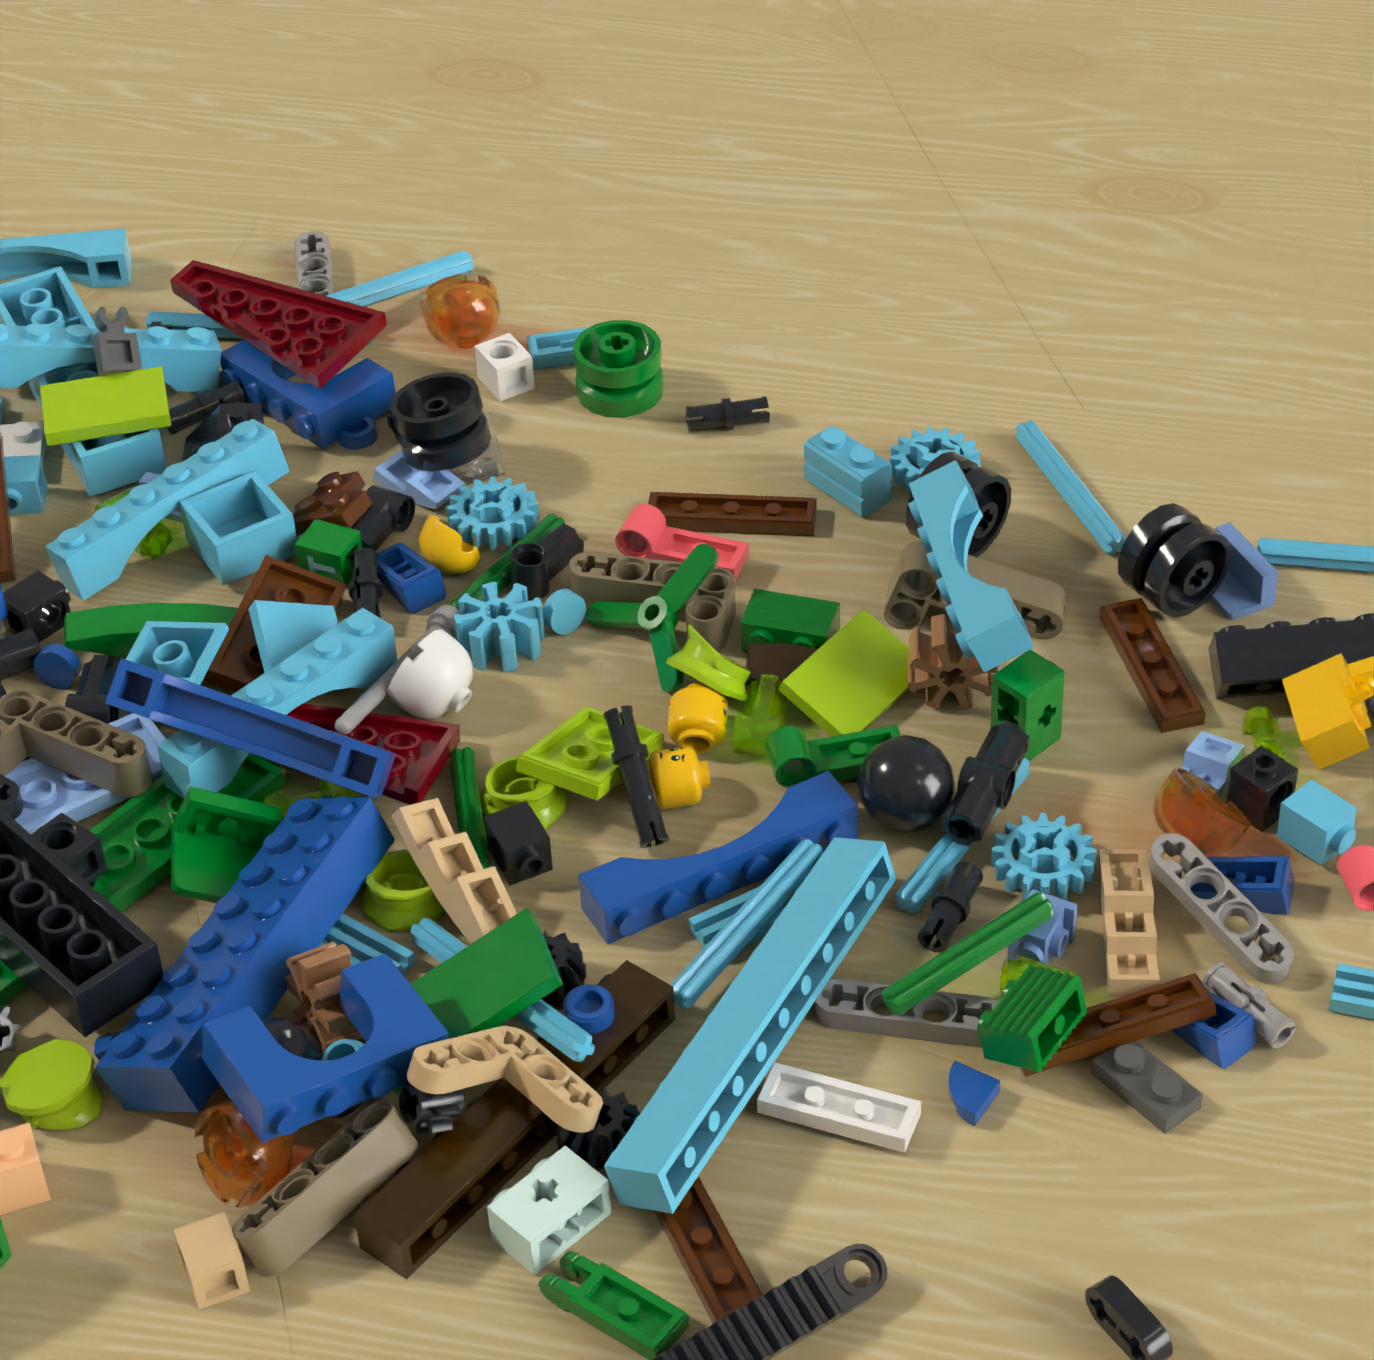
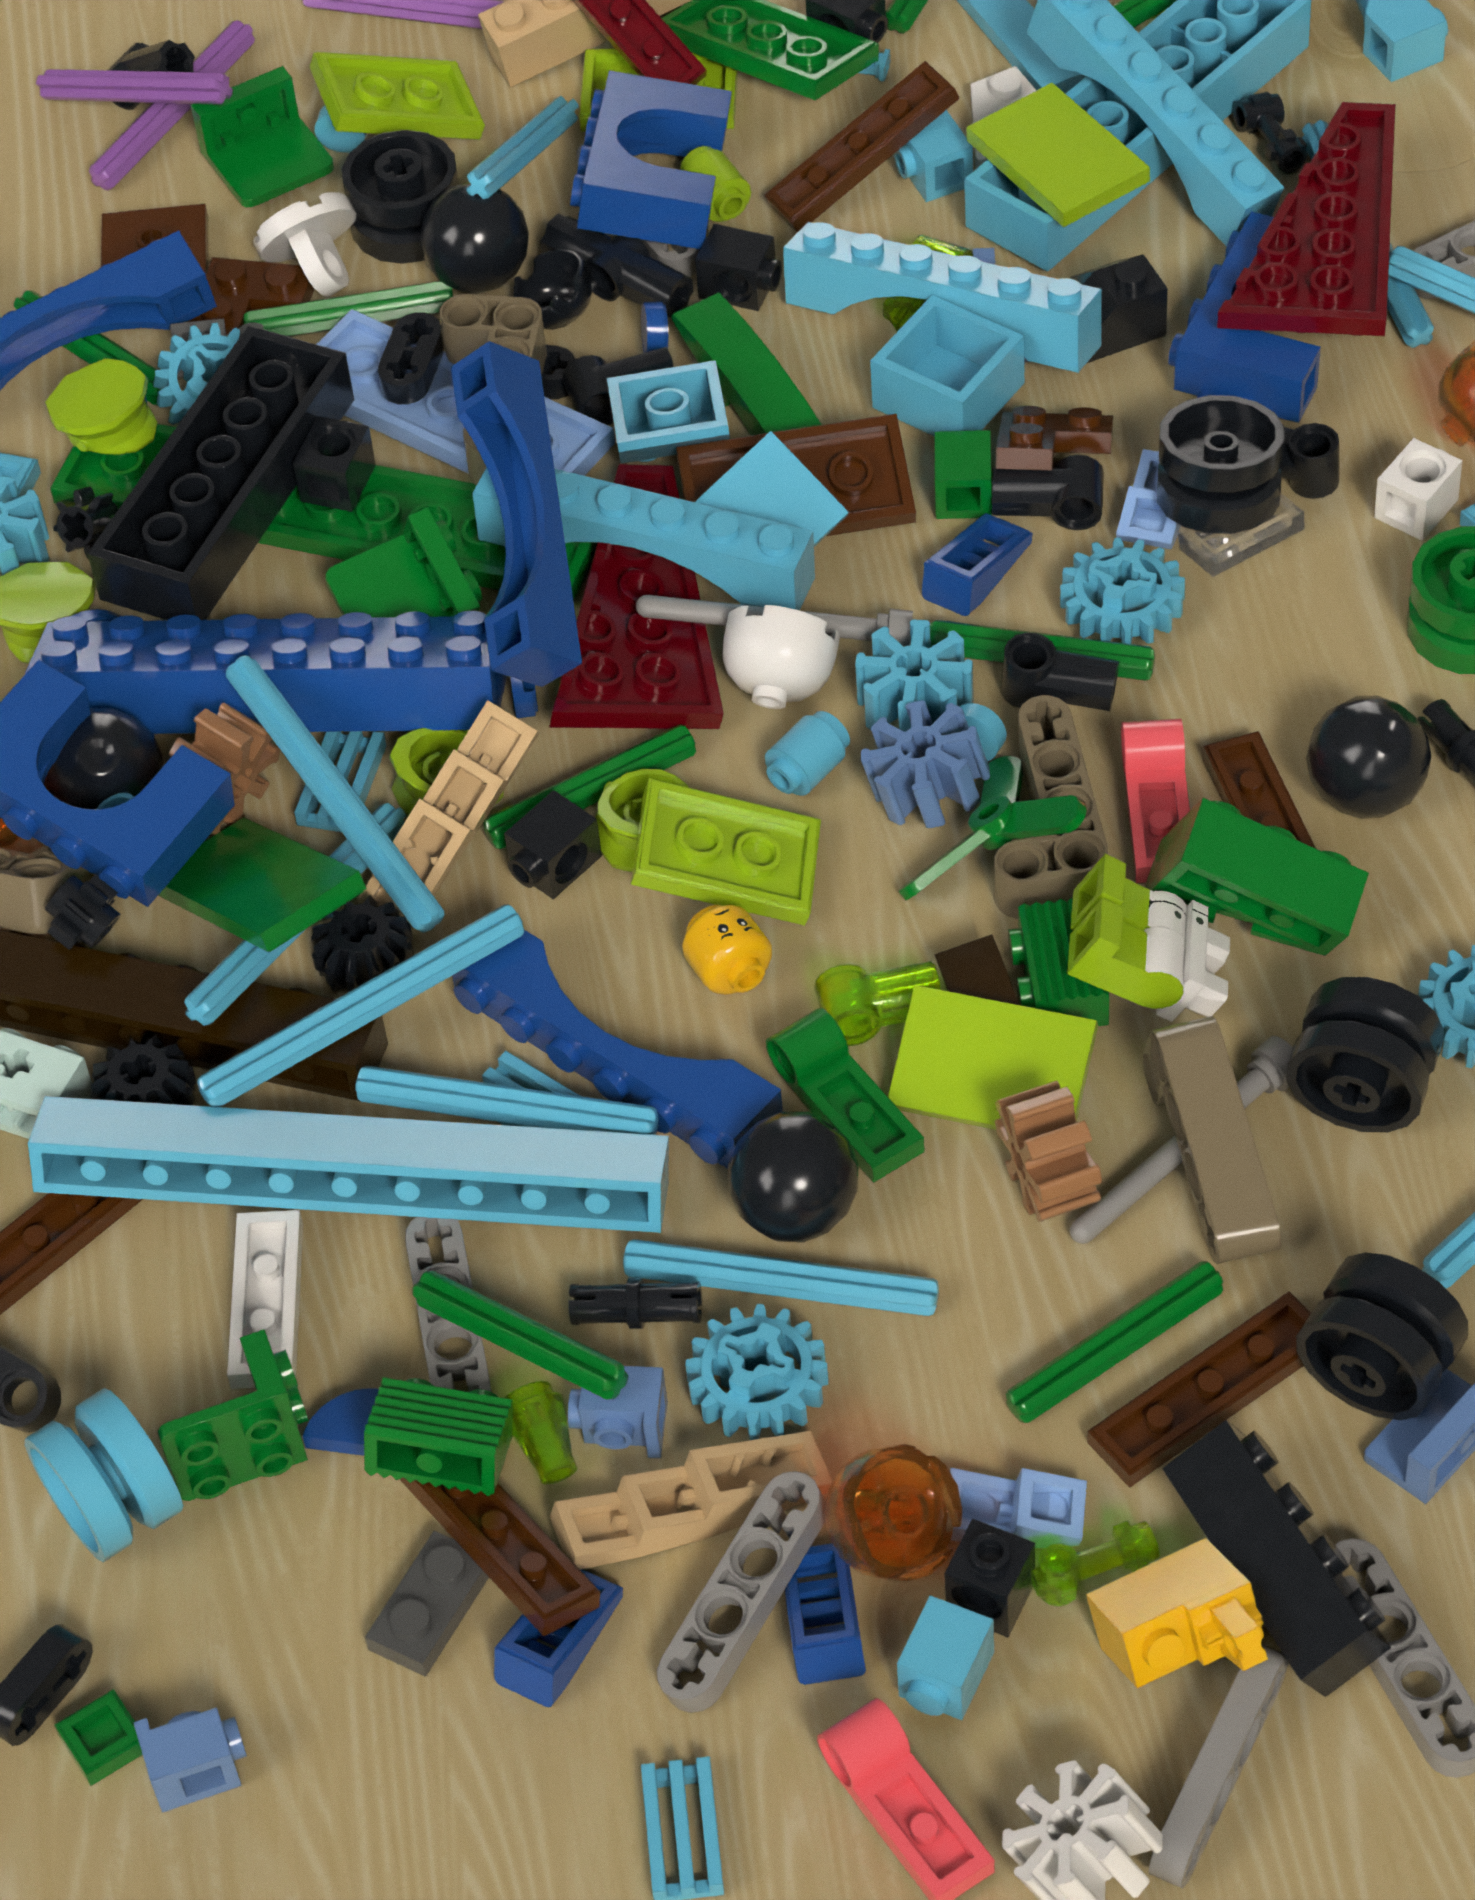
camera: 70 degrees right, 10 degrees up
dark grey plate [93,307,142,376] -> none
black pin [167,380,246,435] -> none
black pin [348,548,383,618] -> none
tan beam [407,1026,603,1133] -> none
yellow hair [418,514,481,574] -> none
blue tile [563,984,615,1034] -> none
black pin [603,705,670,848] -> none
lime hat [666,624,751,701] -> none
yellow head [667,683,728,754] -> none
medium azure brick [804,426,892,517] -> none
medium azure arch [908,460,1034,672] -> none
black piece [942,721,1030,846] -> none
green brick [990,650,1065,761] -> none
light grey pin [1202,962,1296,1049] -> none
none -> medium azure wheel [24,1388,184,1563]
none -> green tile [54,1689,143,1786]
none -> medium blue brick [133,1707,247,1813]
none -> green bracket [157,1329,309,1501]
none -> medium azure axle [197,904,524,1107]
none -> medium azure axle [226,655,445,933]
none -> medium azure brick [765,711,850,796]
none -> medium blue gear [861,700,990,828]
none -> green axle [1006,1261,1224,1423]
none -> hips [1067,853,1230,1022]
none -> green wedge [1145,798,1369,956]
none -> black piece [1306,695,1432,819]

